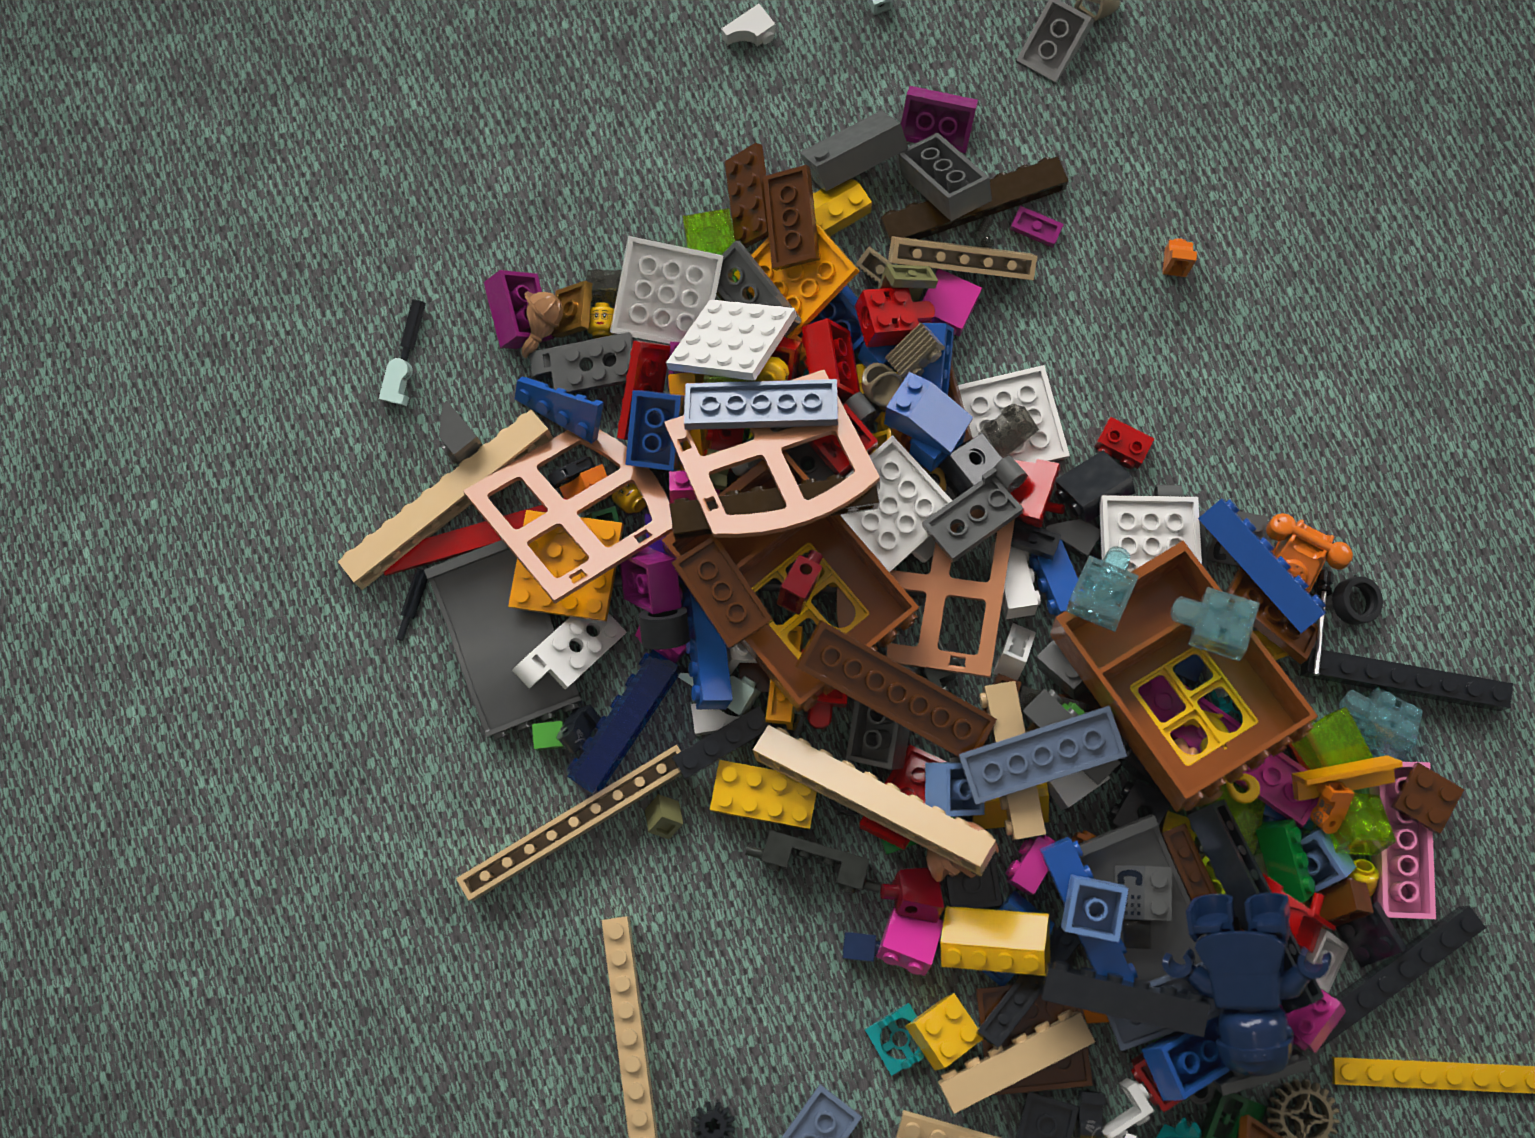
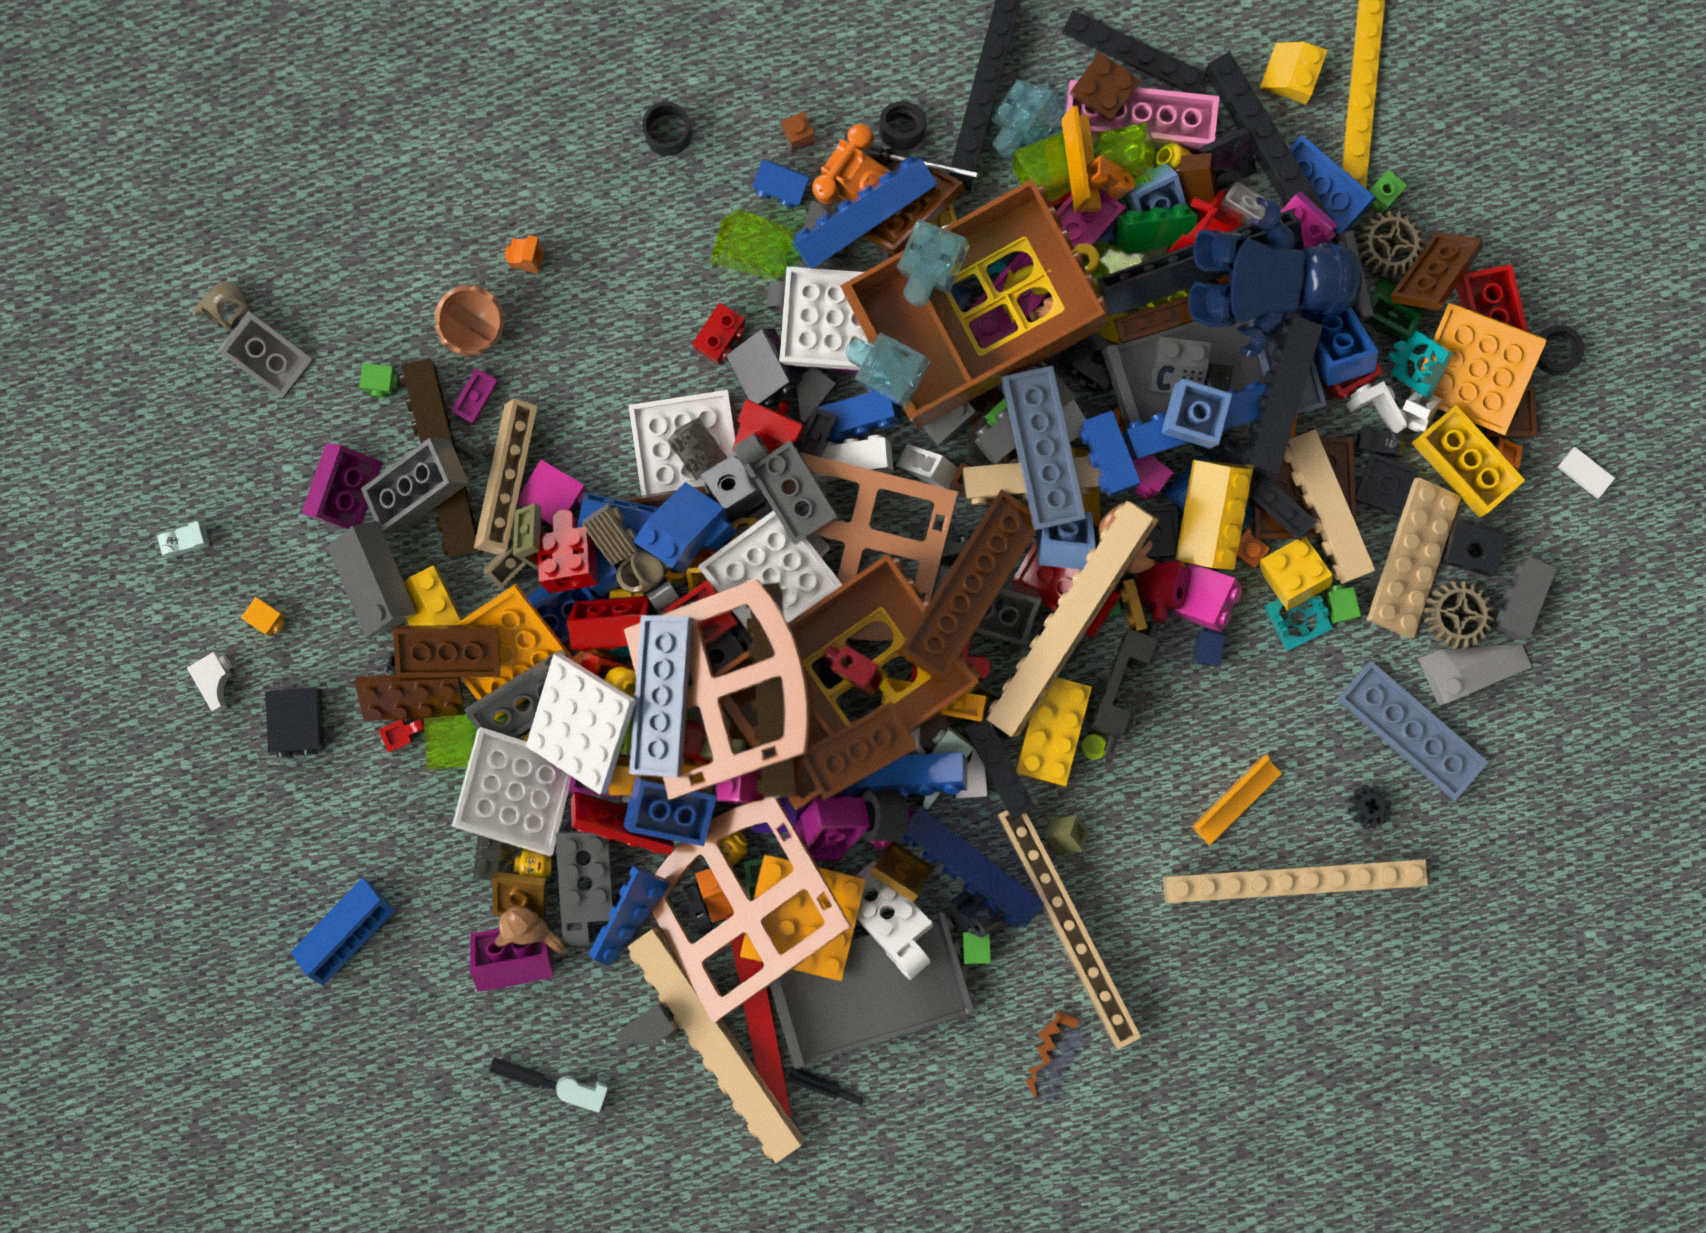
camera: 85 degrees left, 5 degrees up
none -> light orange brick [241,597,286,637]
none -> black brick [265,687,325,758]
none -> blue brick [290,877,396,986]
none -> bright green brick [359,363,400,399]
none -> red plate [378,719,428,753]
none -> nougat piece [435,285,505,357]
none -> black piece [642,102,692,156]
none -> clear neon green slope [709,209,793,280]
none -> blue brick [752,158,811,208]
none -> dark orange brick [781,111,815,152]
none -> pearl gold plate [870,841,934,902]
none -> piece [1025,1010,1084,1102]
none -> black plate [1062,10,1206,94]
none -> blue brick [1079,411,1141,498]
none -> lime tile [1081,734,1106,760]
none -> pearl gold plate [1119,578,1147,633]
none -> light orange panel [1191,754,1282,845]
none -> orange bracket [1237,528,1270,569]
none -> yellow slope [1260,42,1328,105]
none -> blue wing [1289,134,1376,235]
none -> bright green brick [1324,584,1361,624]
none -> bright green brick [1369,169,1407,213]

